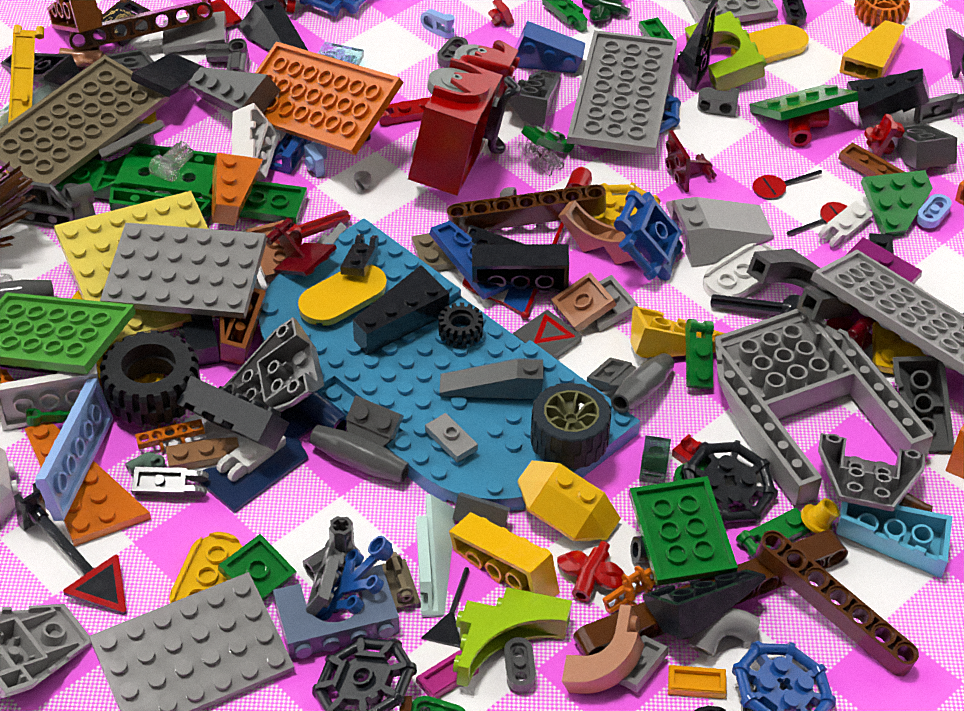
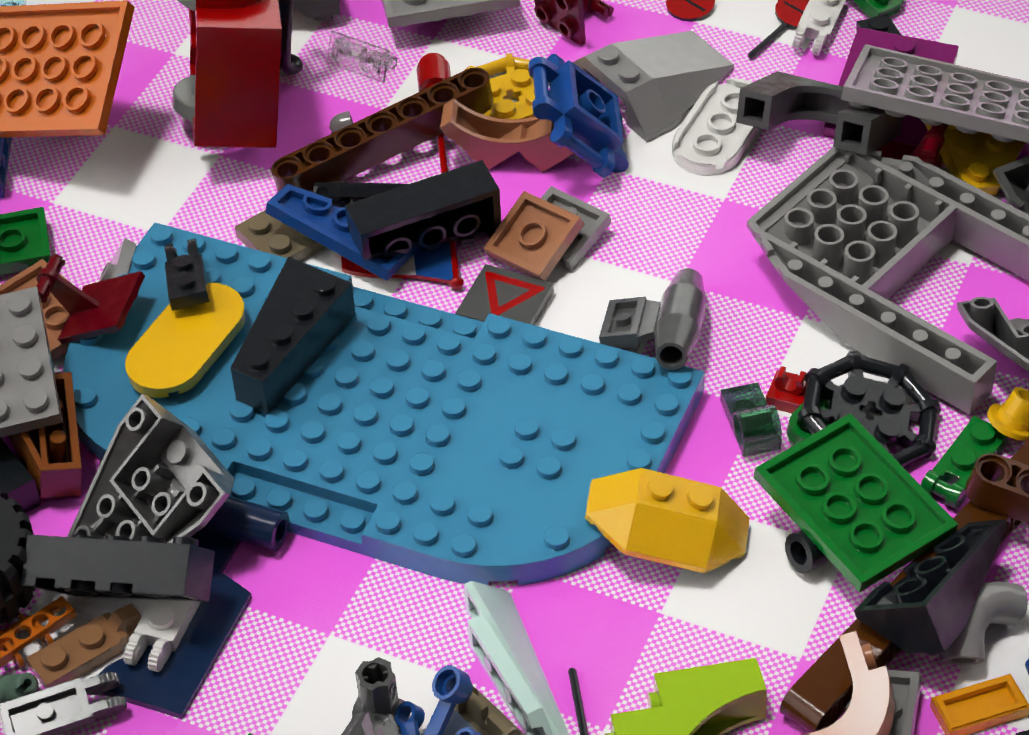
camera: 20 degrees left, 0 degrees up
red axle [274,210,351,247] -> none
light blue bracket [304,142,327,178] -> none
dark grey plate [310,396,409,483] -> none
light grey hinge [353,171,372,191] -> none
red plate [379,97,430,126] -> none
light grey plate [425,413,478,462] -> none
black tyre [439,302,483,348] -> none
dark grey wedge [439,358,543,399] -> none
yellow wedge [449,512,560,597] -> none
dark grey tile [452,492,511,528] -> none
green hinge [521,125,575,153] -> none
black wheel [530,382,611,469] -> none
red plant [557,541,625,602] -> none
orange piece [602,566,655,613] -> none
yellow wedge [630,306,725,358] -> none
green plate [685,318,714,390] -> none
black axle [710,294,801,315] -> none

